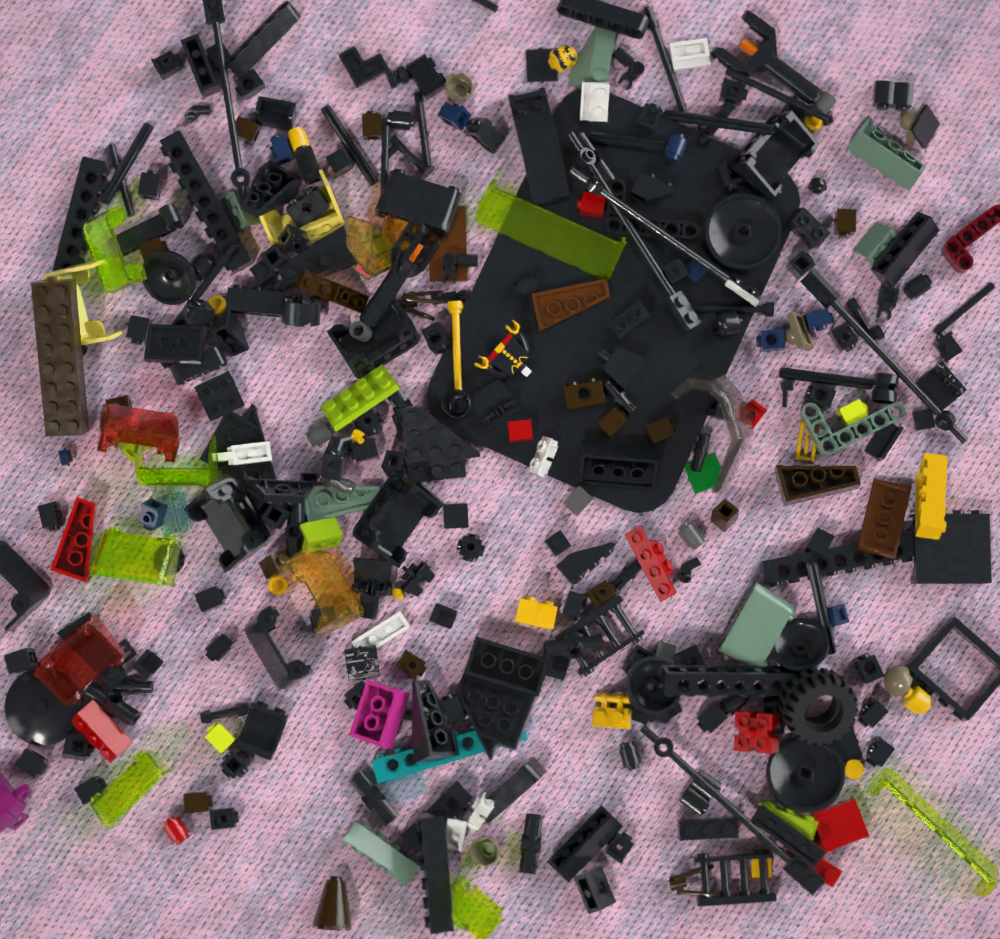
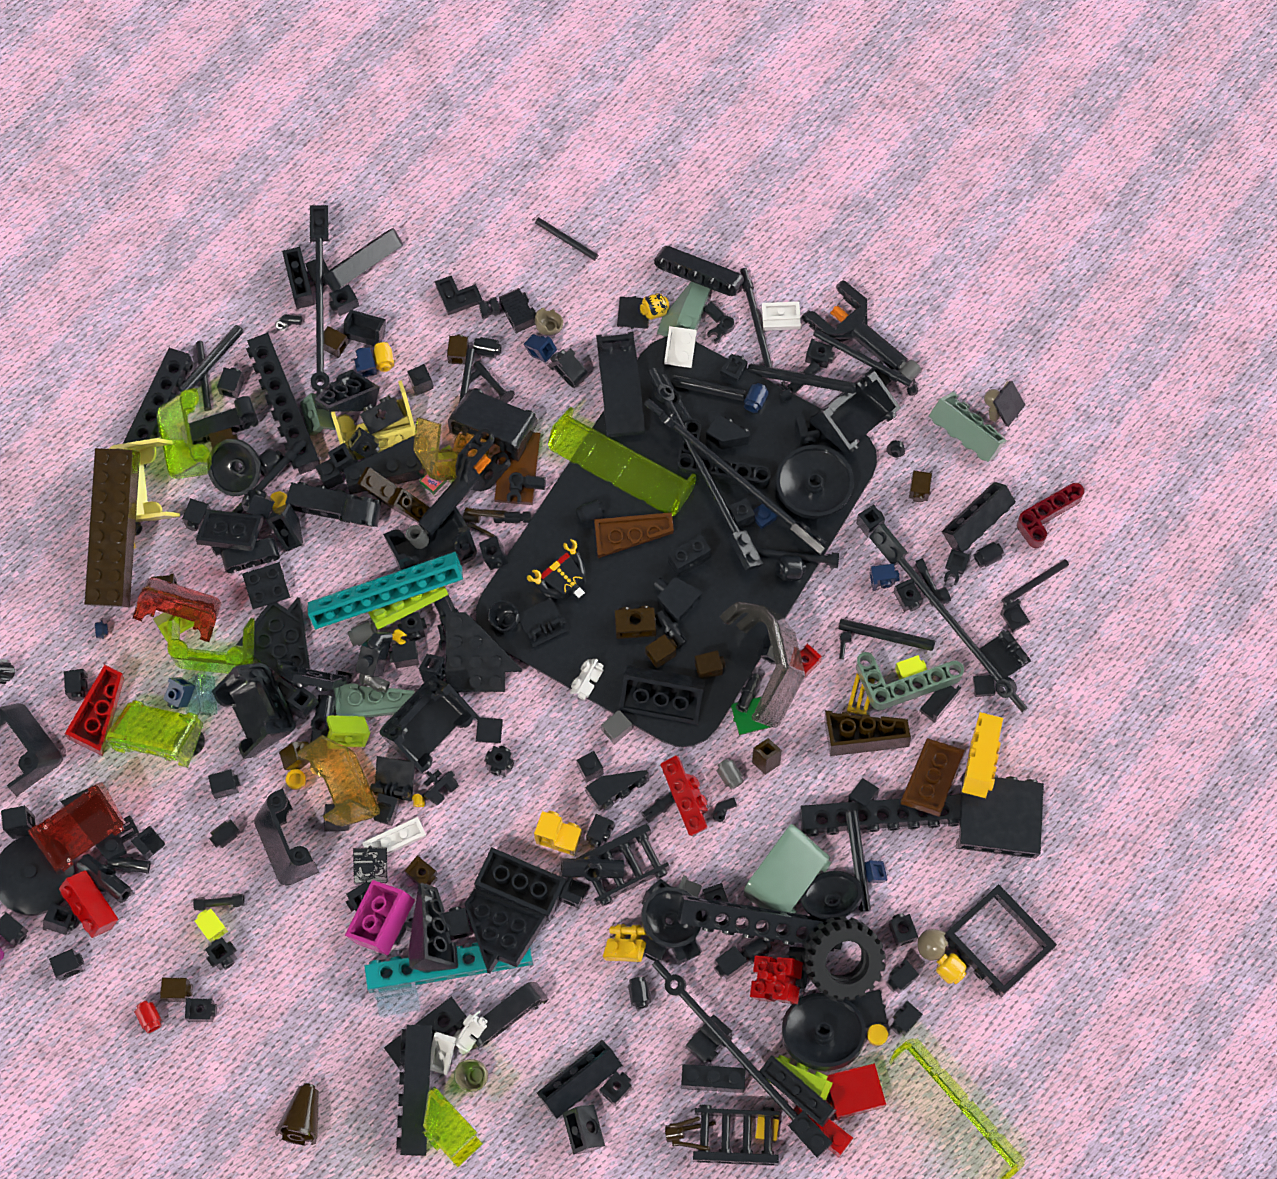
camera: 10 degrees right, 15 degrees down
clear neon green windscreen [90,749,173,830] -> none
black brick [151,50,183,81] -> none
white hinge [217,441,272,466] -> none
black panel [234,700,289,761] -> none
black slope [293,145,322,186] -> none
black axle [321,105,379,186] -> none
sand green wedge [341,820,420,886] -> none
black piece [348,770,399,826] -> none
black bar [414,92,432,166] -> none
black panel [429,603,458,629] -> none
yellow piece [447,301,463,390] -> none
red panel [508,419,533,443] -> none
black piece [519,813,543,874] -> none
red brick [577,192,605,218] -> none
dark brown brick [586,580,617,609] -> none
dark blue brick [756,329,785,352] -> none
black brick [784,207,831,249] -> none
dark tan tile [784,312,814,351] -> none
yellow tile [803,115,822,132] -> none
black brick [805,382,836,410] -> none
sand green panel [853,222,897,266] -> none
black wheel [871,373,899,404] -> none
black brick [872,80,914,112] -> none
none -> teal brick [308,552,463,630]

